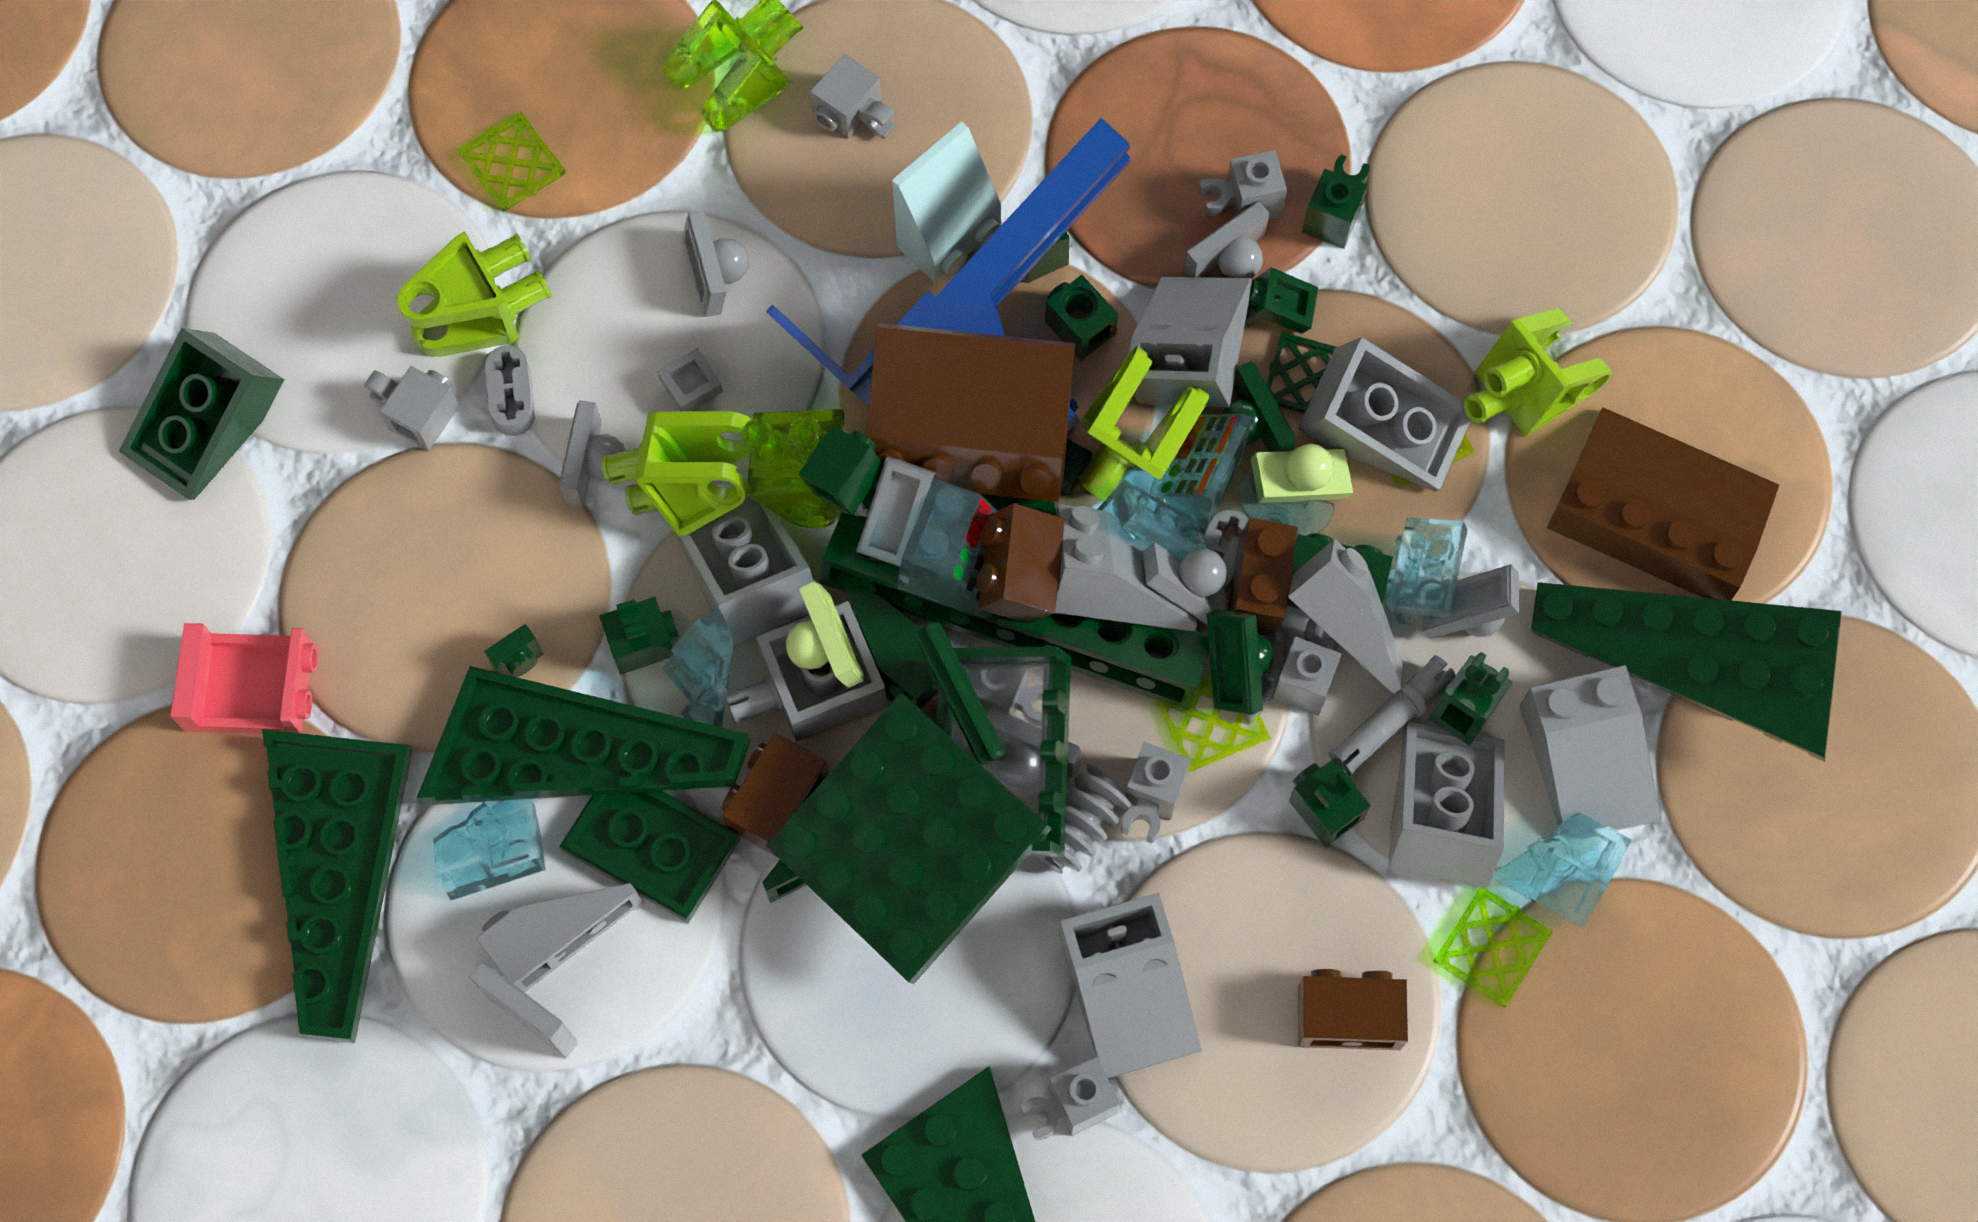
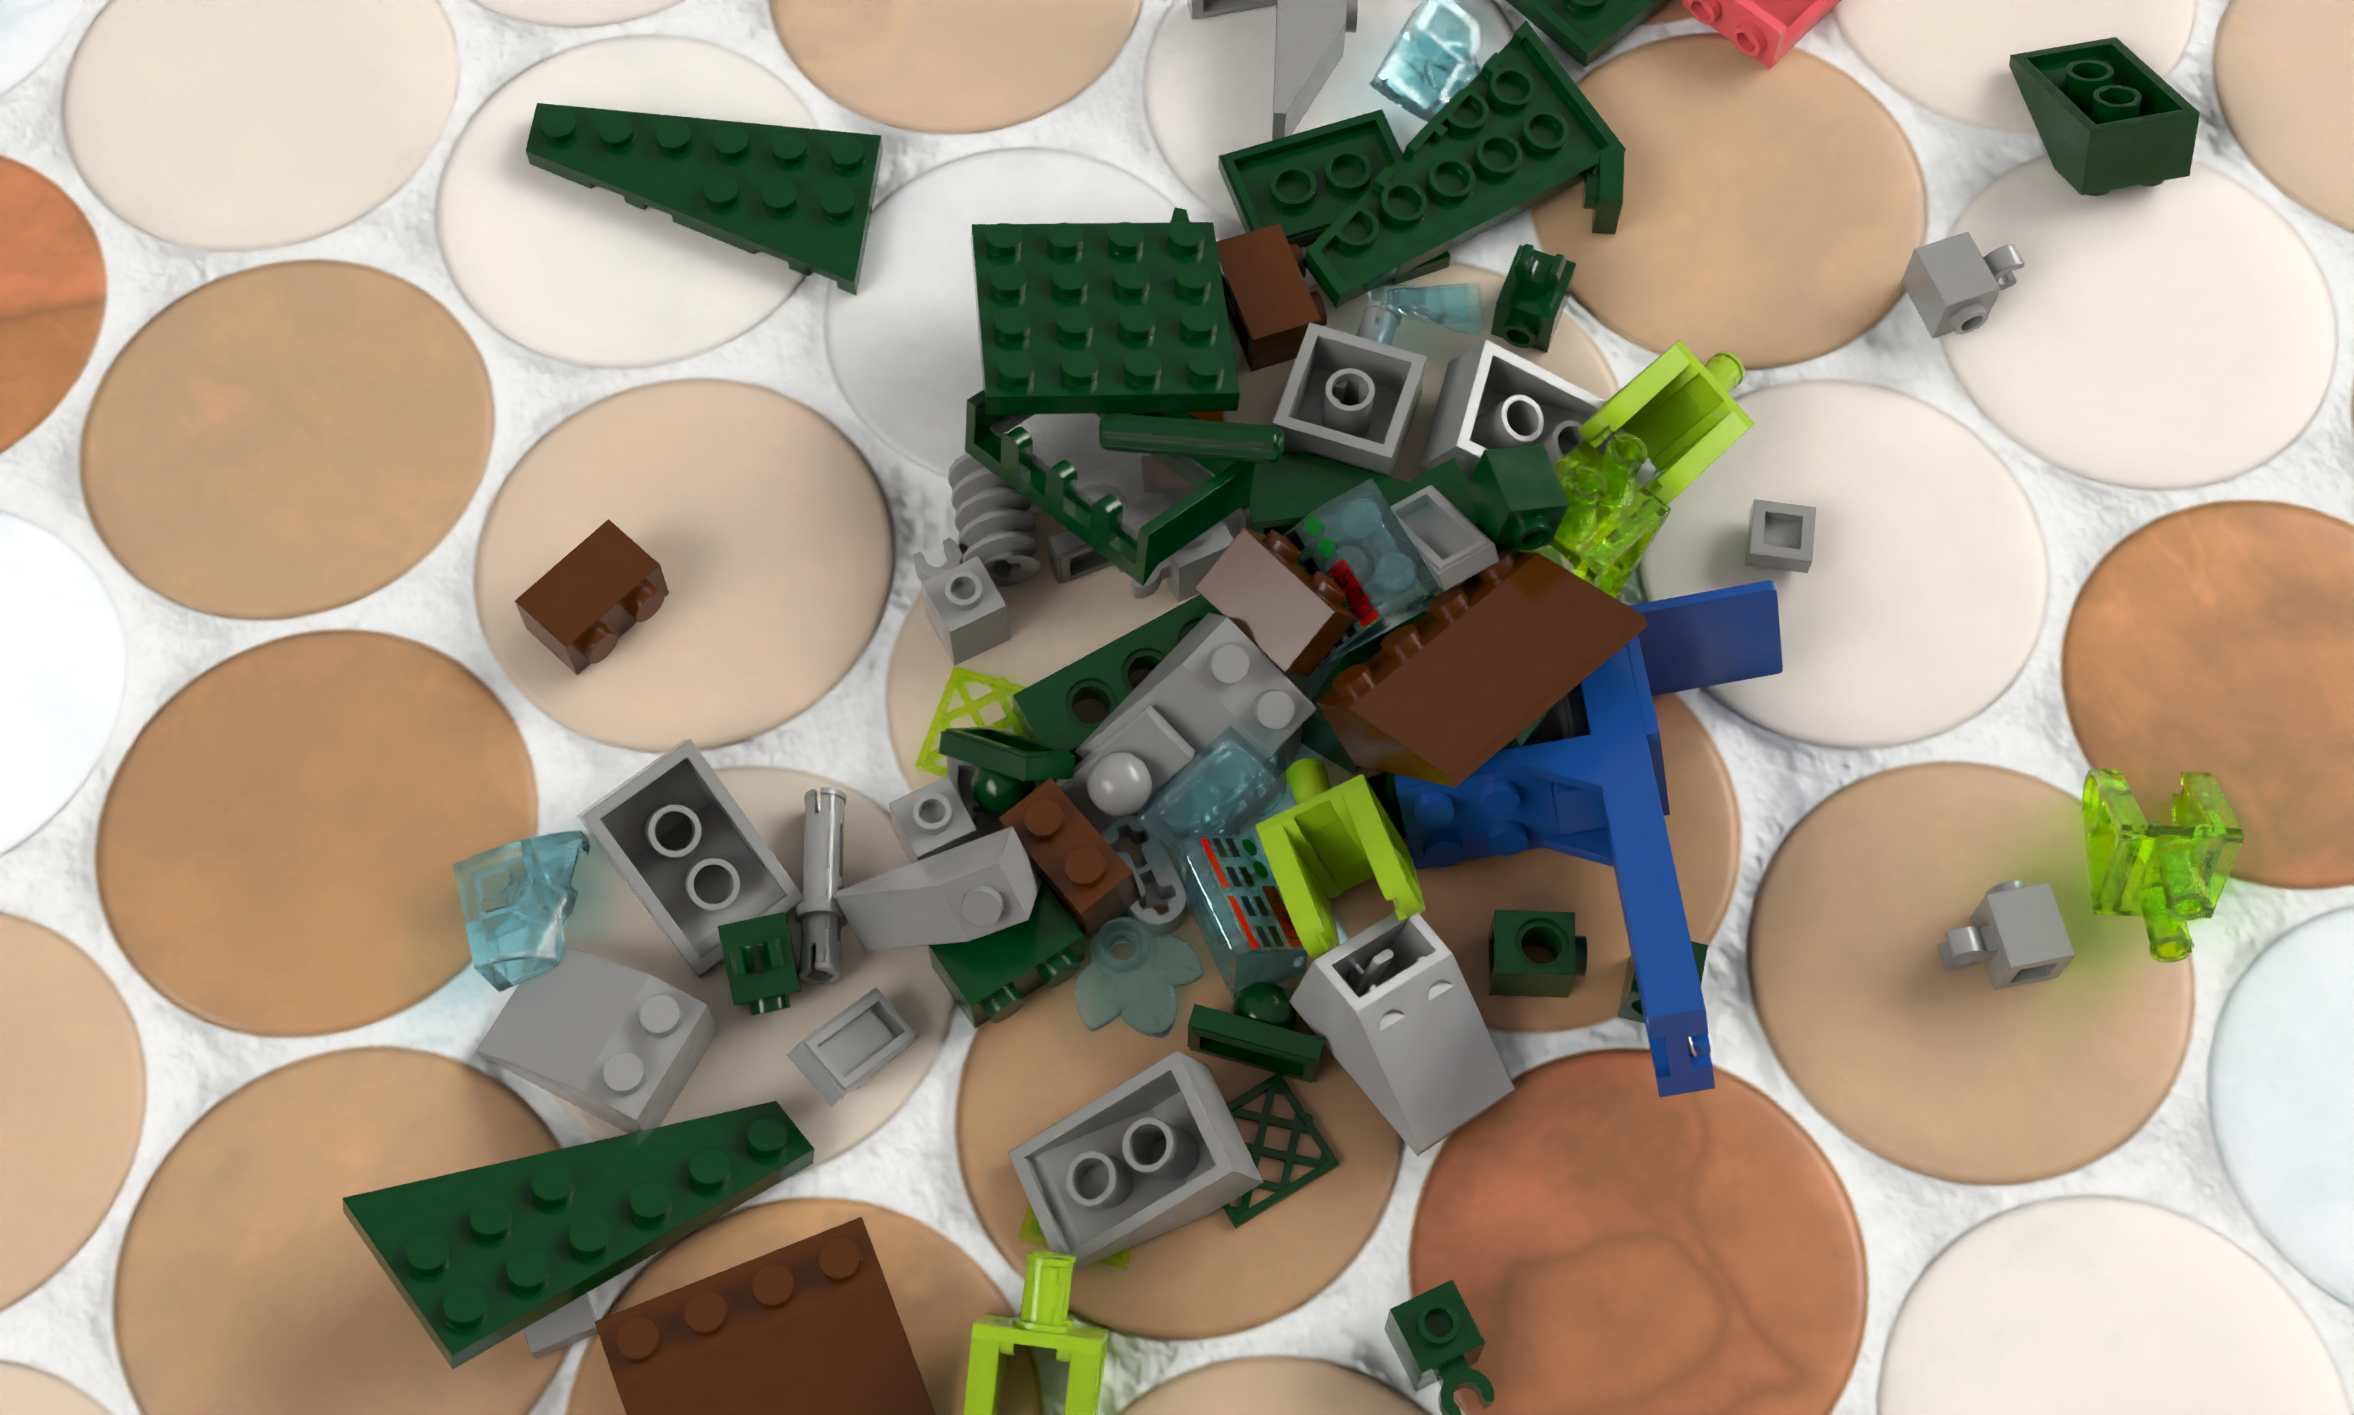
camera: 130 degrees right, 5 degrees down
lime piece [397,232,552,357] -> none
clear neon green window [458,111,566,212] -> none
light grey beam [485,345,535,436] -> none
light grey tile [558,400,626,508] -> none
light grey tile [682,211,749,317] -> none
yellowish green tile [786,581,865,688] -> none
light aqua slope [892,121,1001,283] -> none
light grey brick [1021,1057,1120,1140] -> none
light grey slope [1059,892,1202,1079] -> none
light grey tile [1184,202,1269,279] -> none
light grey brick [1198,150,1287,220] -> none
dark green bracket [1245,267,1318,334] -> none
yellowish green tile [1251,443,1353,503] -> none
dark green brick [1289,759,1371,847] -> none
clear light blue bracket [1385,517,1468,624] -> none
clear neon green window [1433,887,1553,1008] -> none

